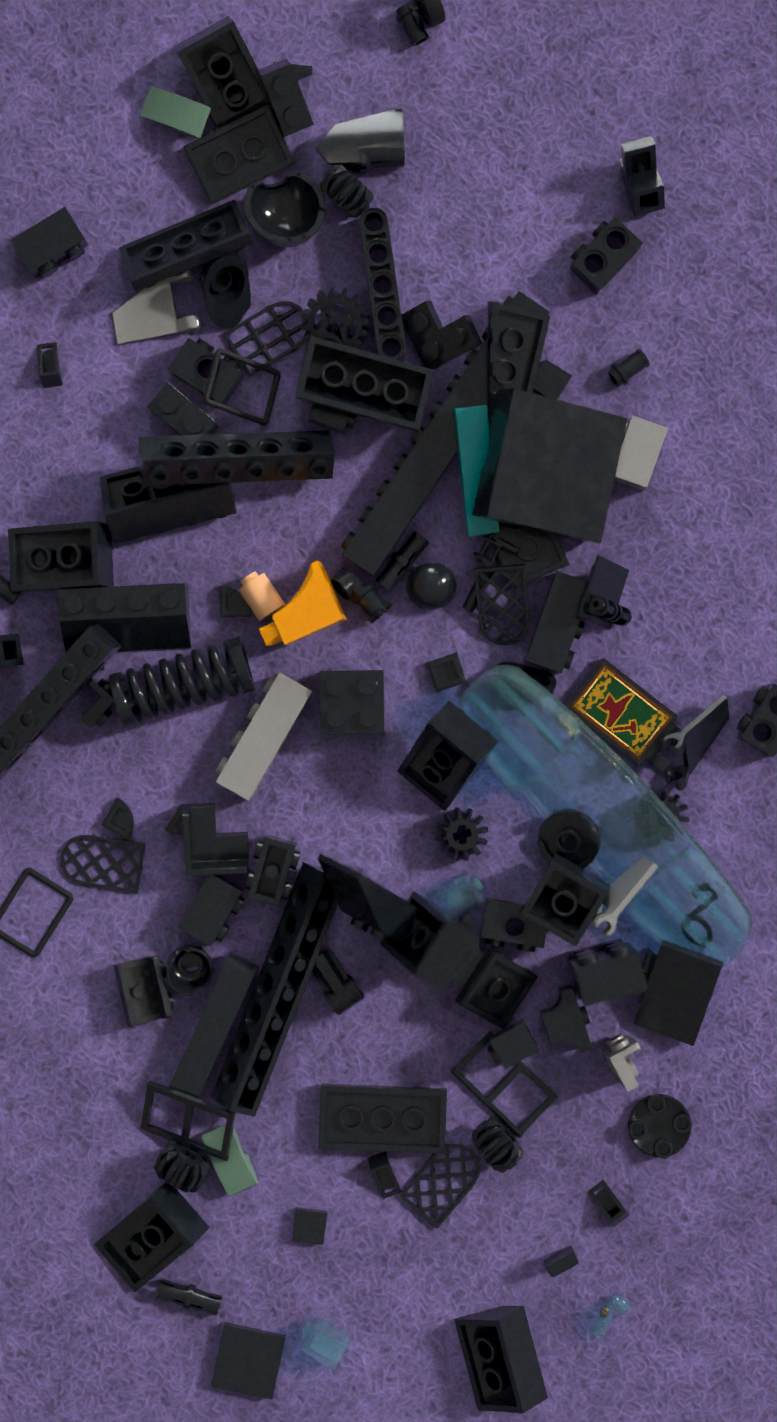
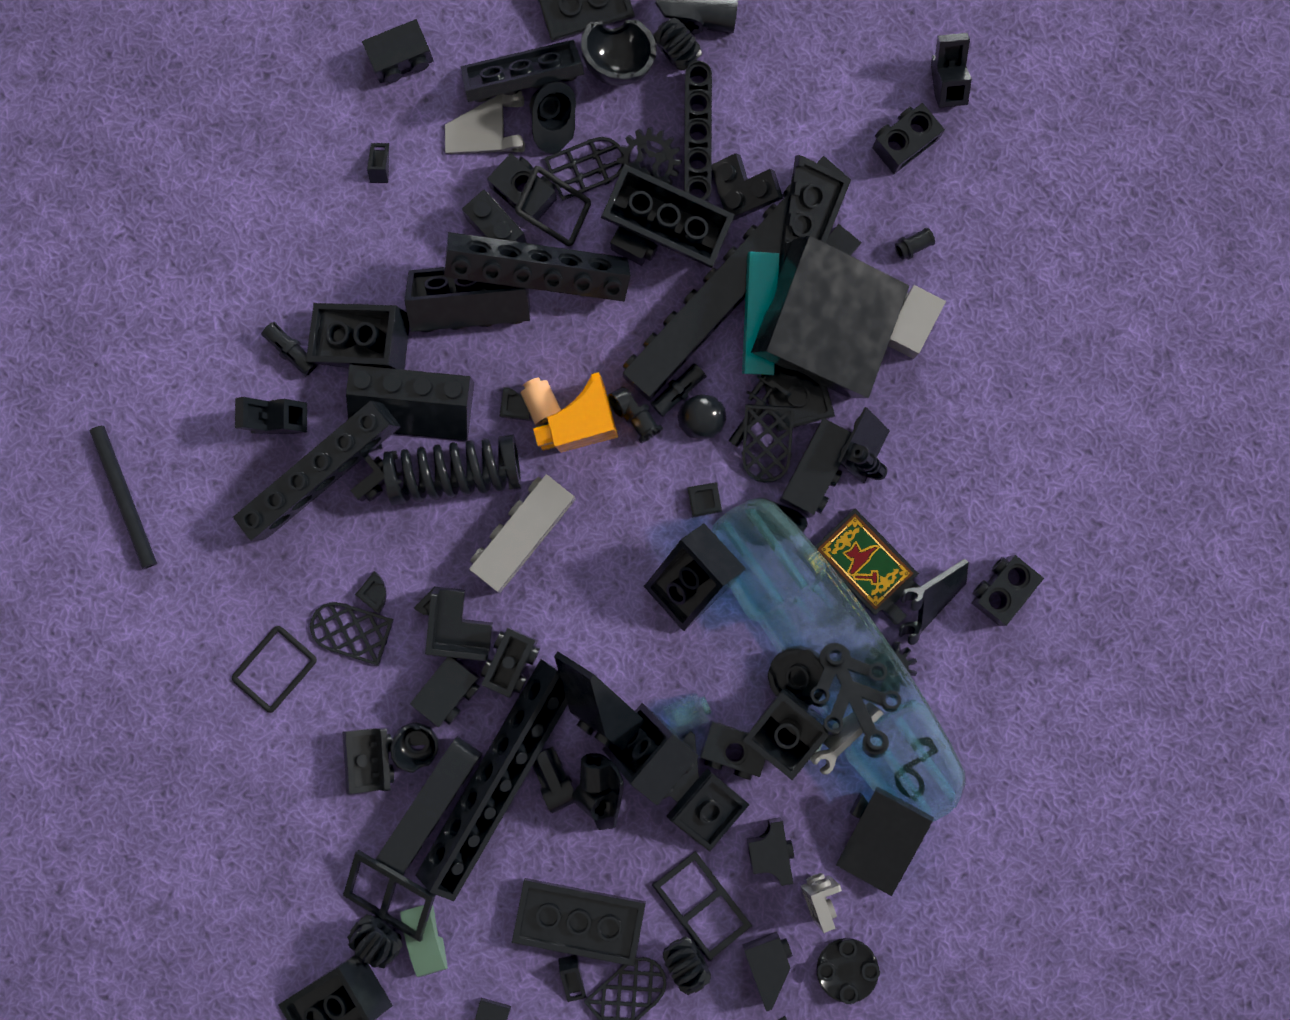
camera: 10 degrees right, 5 degrees down
black brick [320,670,385,734] -> none
black gear [435,807,488,861] -> none
black brick [487,1019,539,1069] -> none
black brick [568,939,648,1006] -> none
none -> black panel [572,753,624,830]
none -> black slope [742,932,793,1012]
none -> black plant [810,643,901,758]

